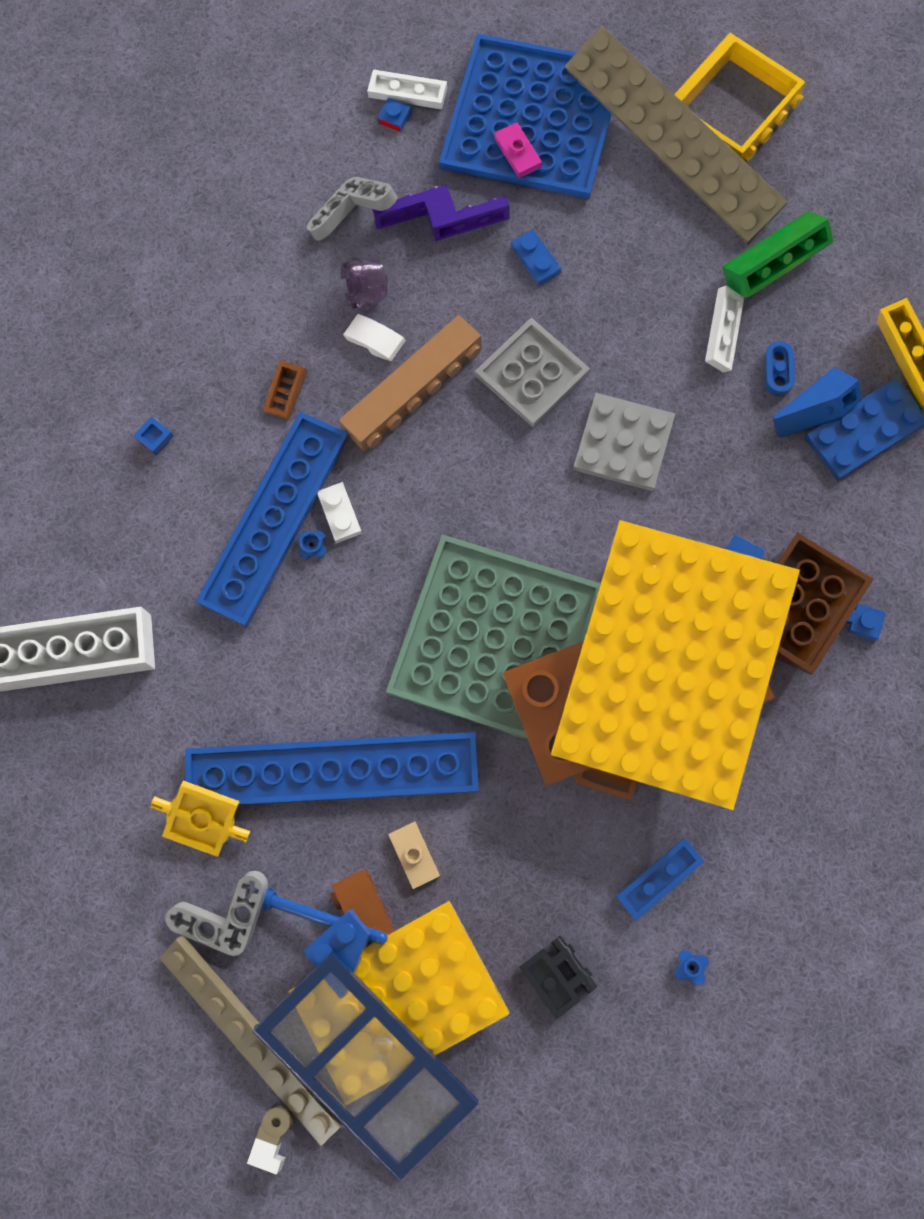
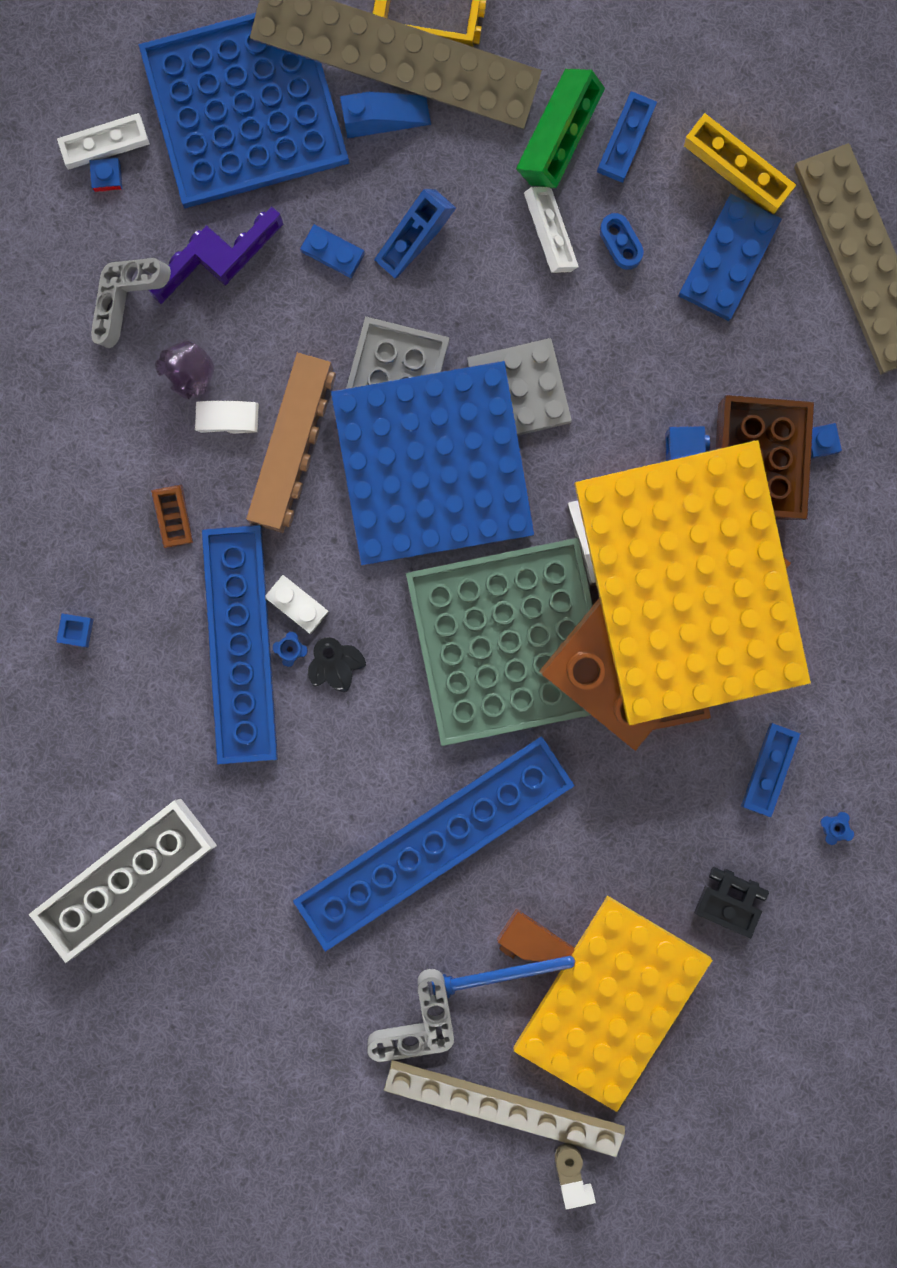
camera: 40 degrees left, 10 degrees up
yellow plate [150,781,250,857] -> none
door [252,951,479,1181] -> none
blue wing [303,909,371,999] -> none
tan plate [388,822,441,889] -> none
dark pink plate [494,122,542,178] -> none
blue slope [773,367,862,438] -> none
none -> black plate [308,637,366,692]
none -> blue plate [331,361,534,565]
none -> blue slope [340,92,431,139]
none -> blue slope [374,189,456,278]
none -> blue plate [597,91,657,183]

